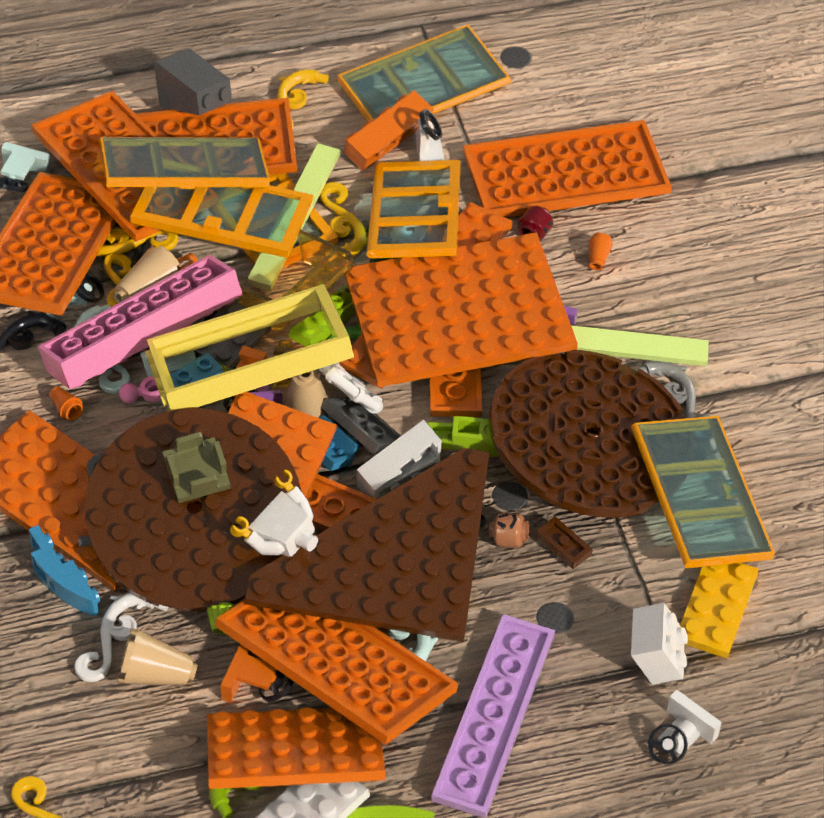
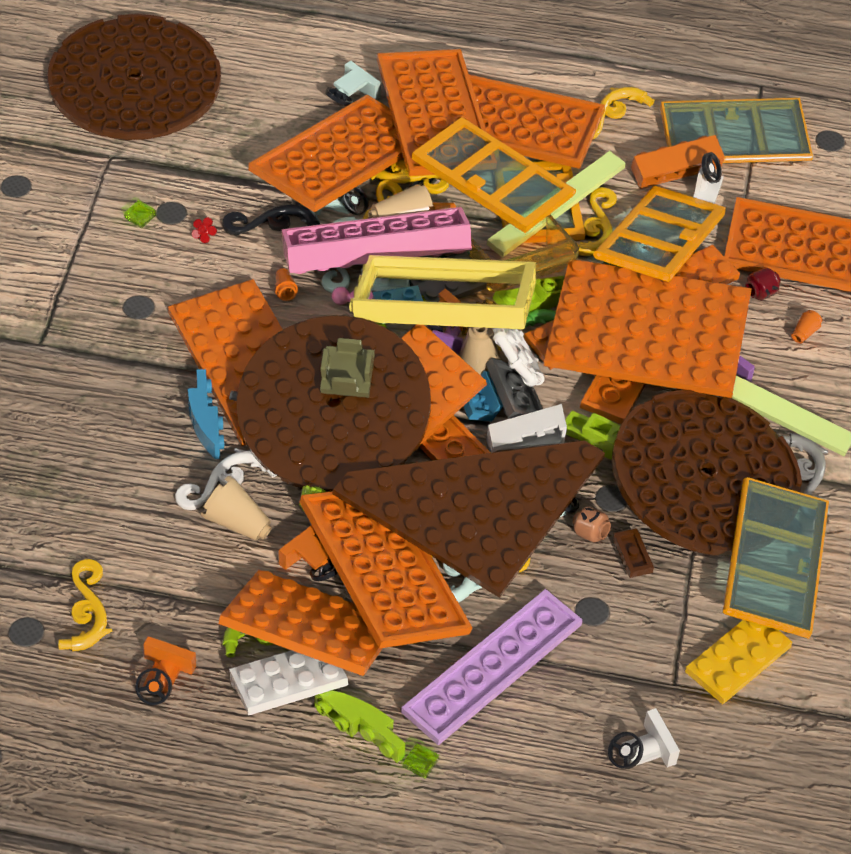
camera: 25 degrees right, 0 degrees up
clear light blue door [99,137,270,189] -> none
dark grey slope [154,48,232,116] -> none
white torso [230,470,318,557] -> none
white brick [631,603,688,685] -> none

